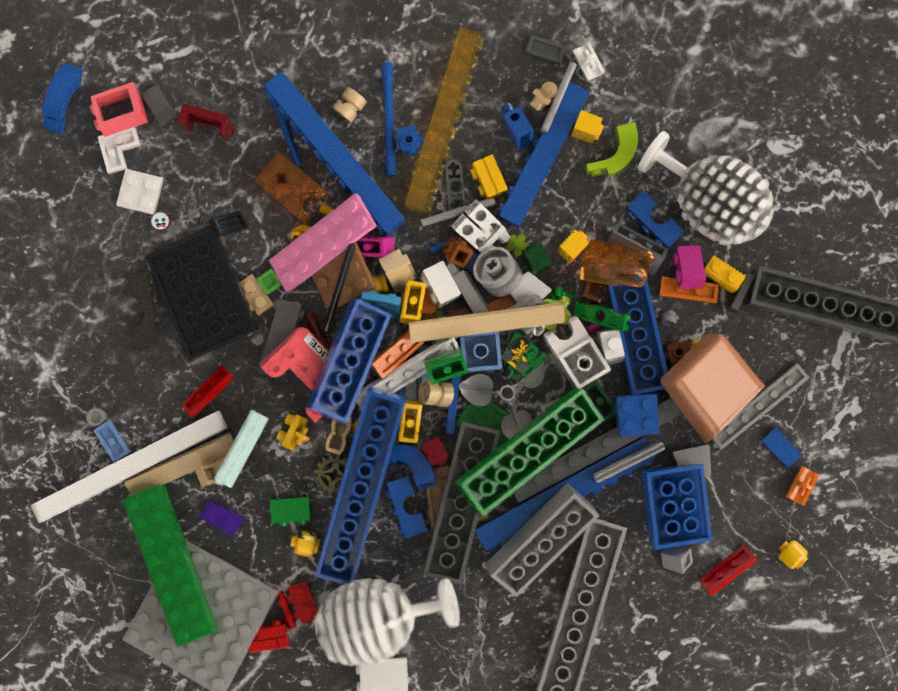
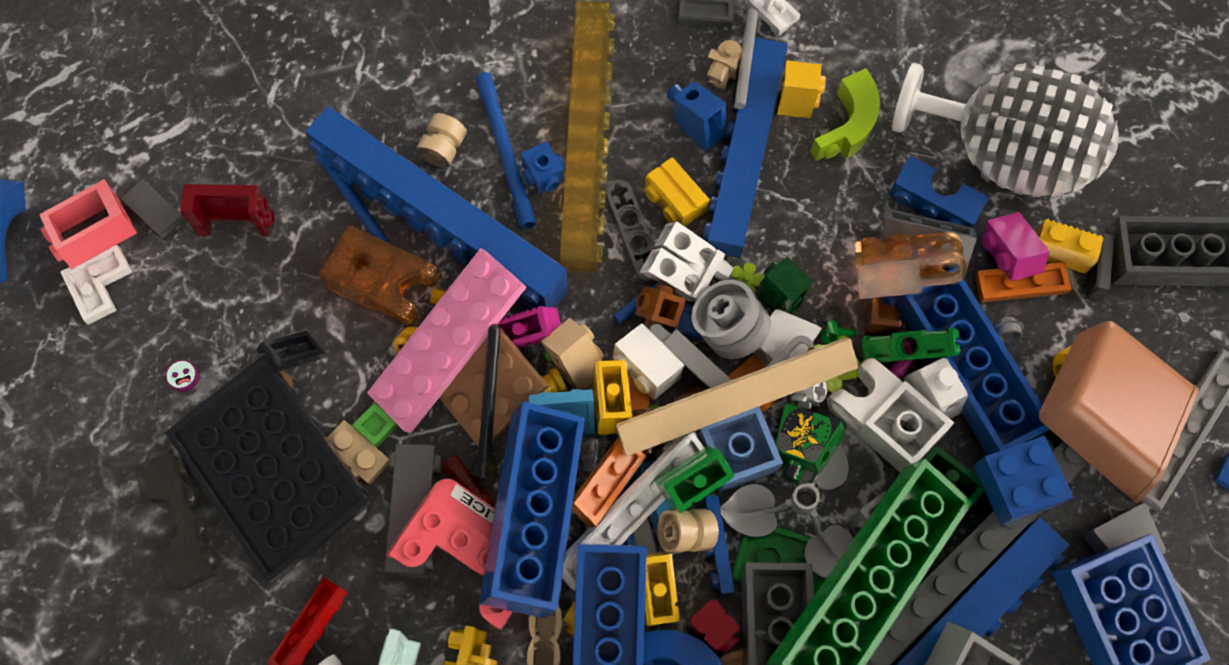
camera: 15 degrees left, 15 degrees down
white plate [116,169,164,215] -> none
light grey bar [421,197,495,227] -> none
yellow brick [557,230,589,264] -> none
light grey axle [593,441,665,483] -> none
reddish brown brick [662,339,691,366] -> none

